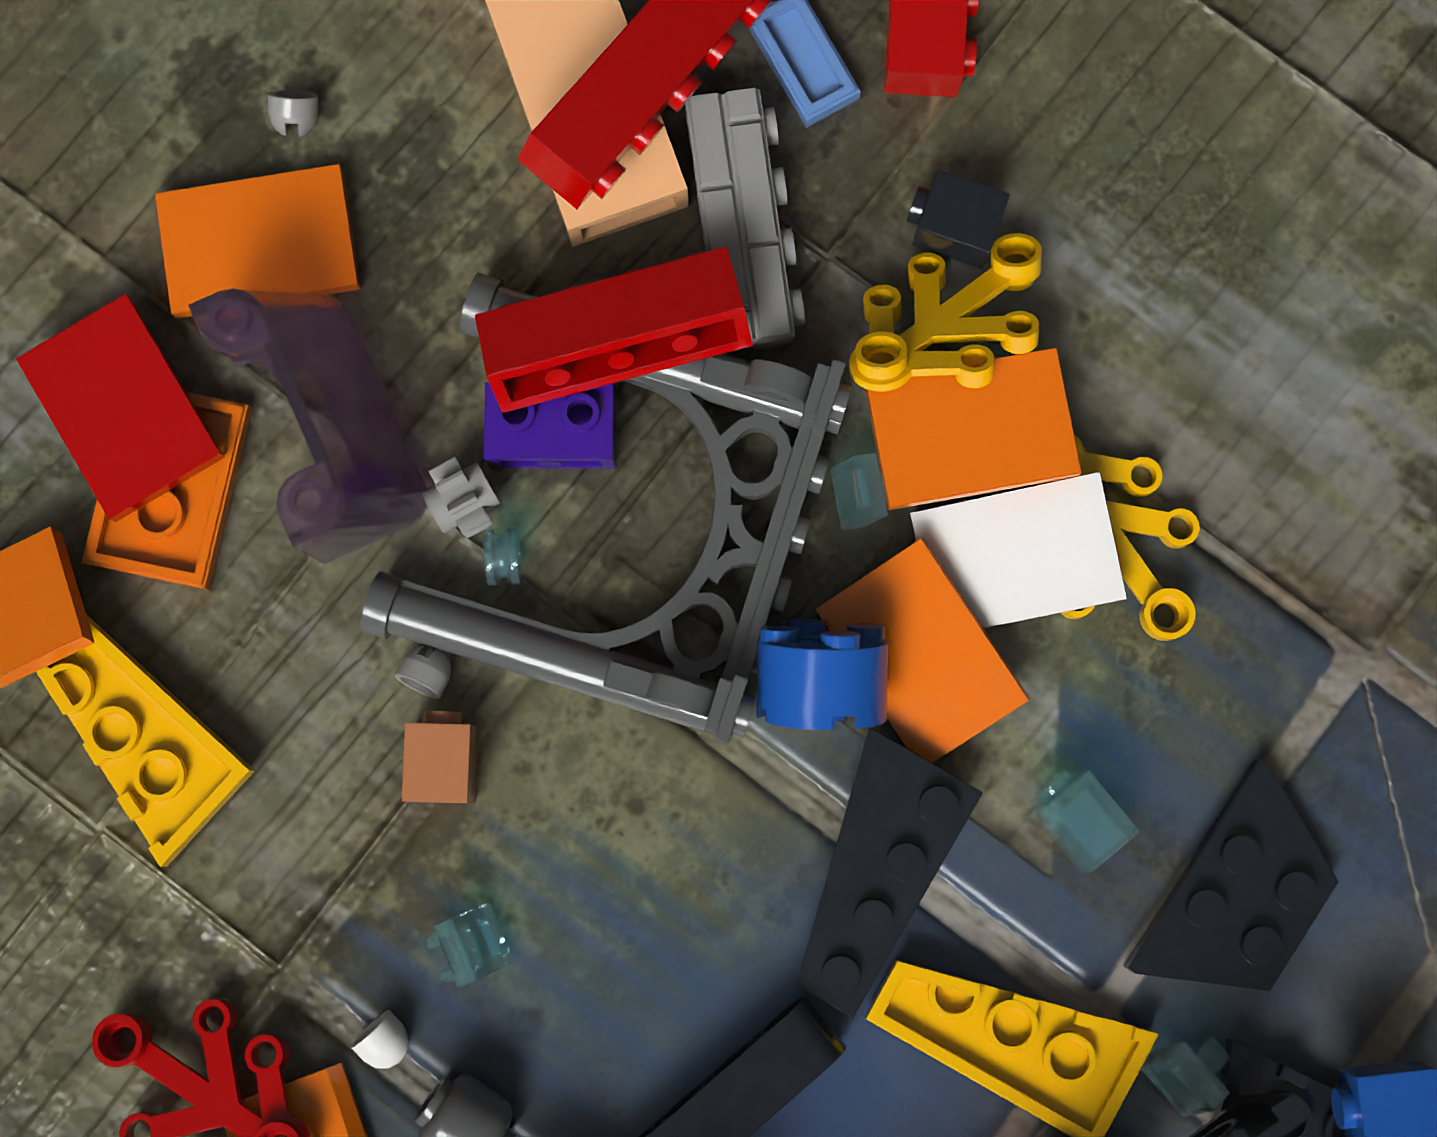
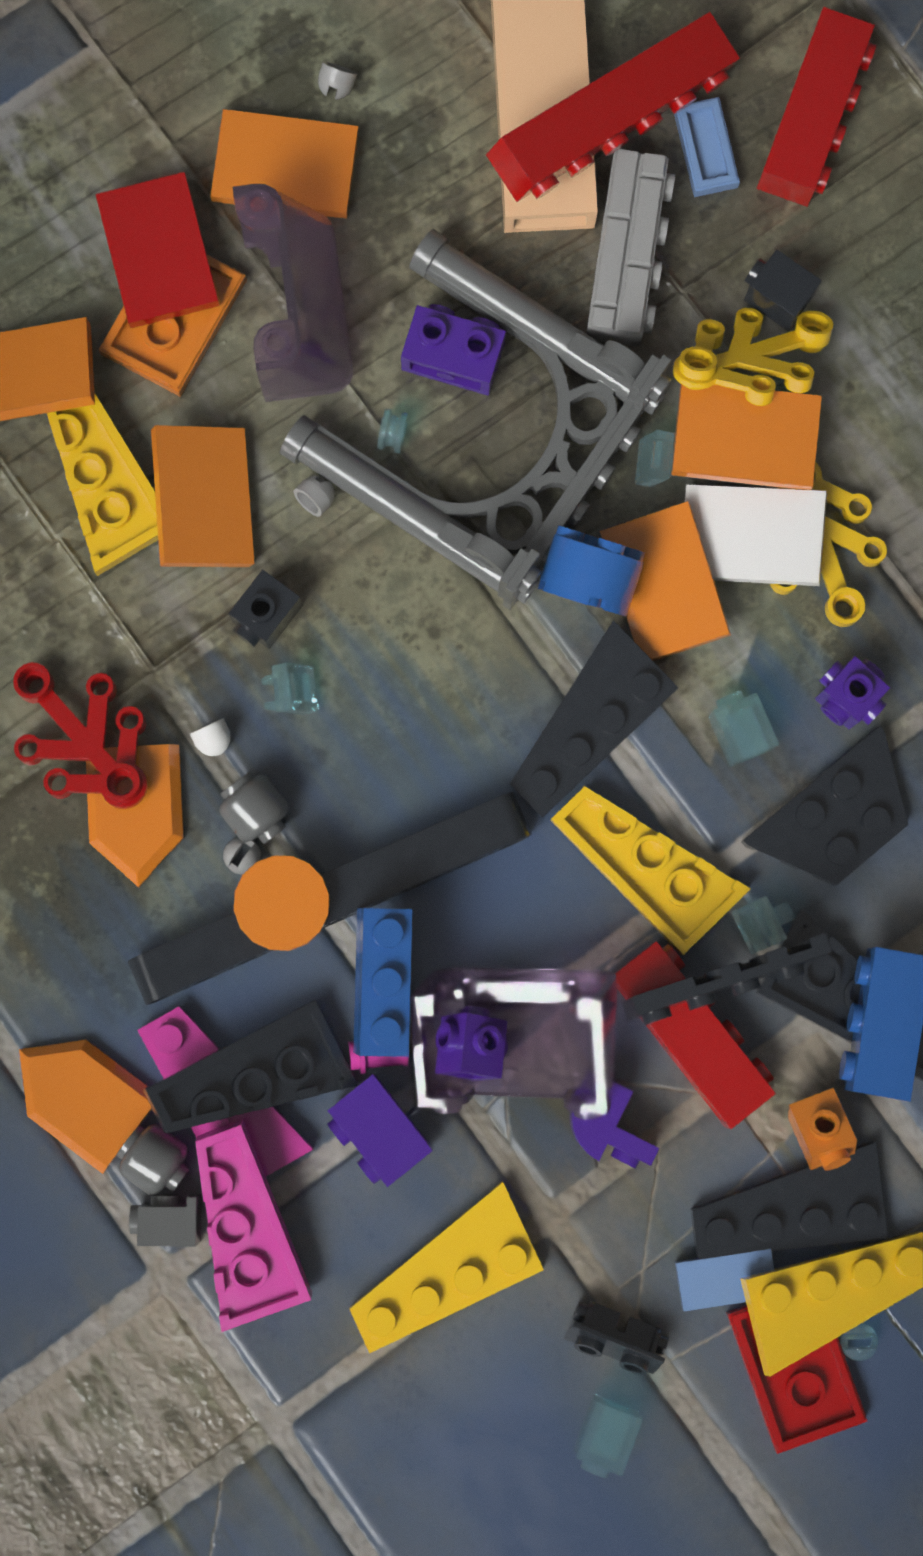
camera: 10 degrees right, 0 degrees up
nougat brick [402,711,478,803] -> none
light grey gear [421,456,500,539] -> none
red brick [474,246,753,413] -> none
none -> orange tile [151,425,255,567]
none -> black brick [228,569,303,649]
none -> dark purple brick [814,656,890,729]

